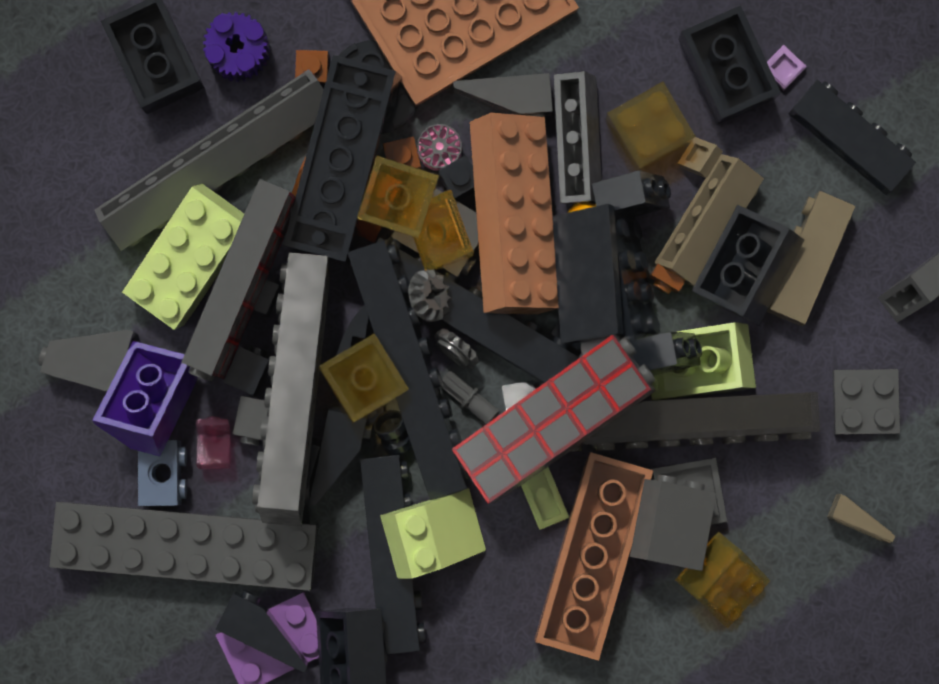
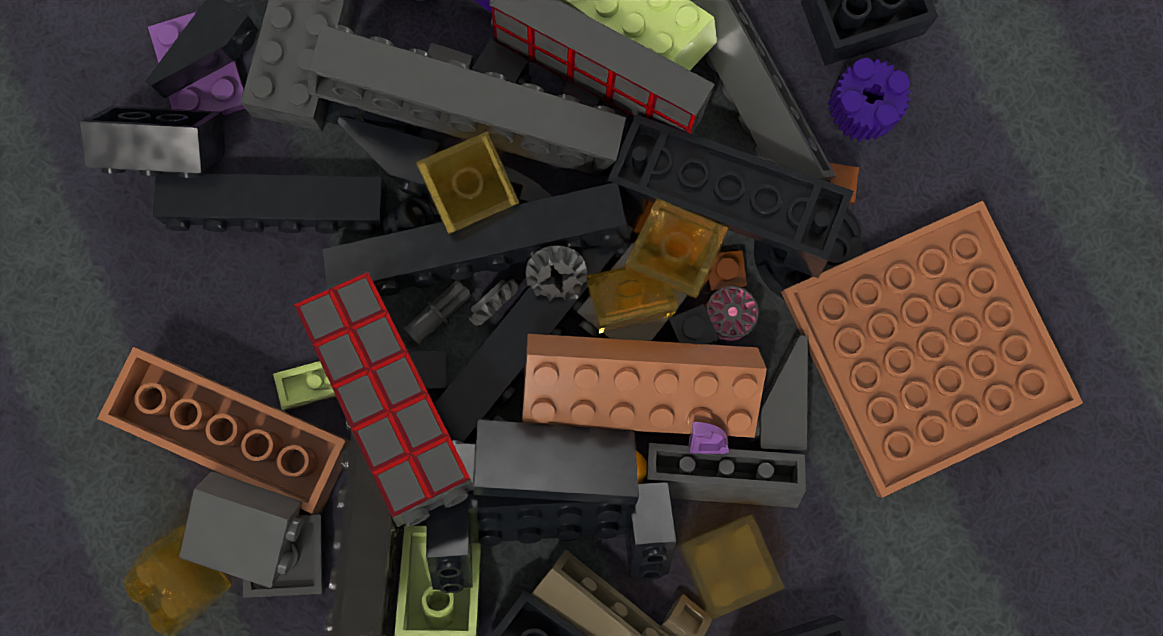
camera: 90 degrees right, 5 degrees down
clear pink bracket [196,417,232,469] -> none
yellowish green slope [380,488,486,579] -> none
dark orange plate [649,264,686,295] -> none
none -> medium lavender tile [689,422,729,454]

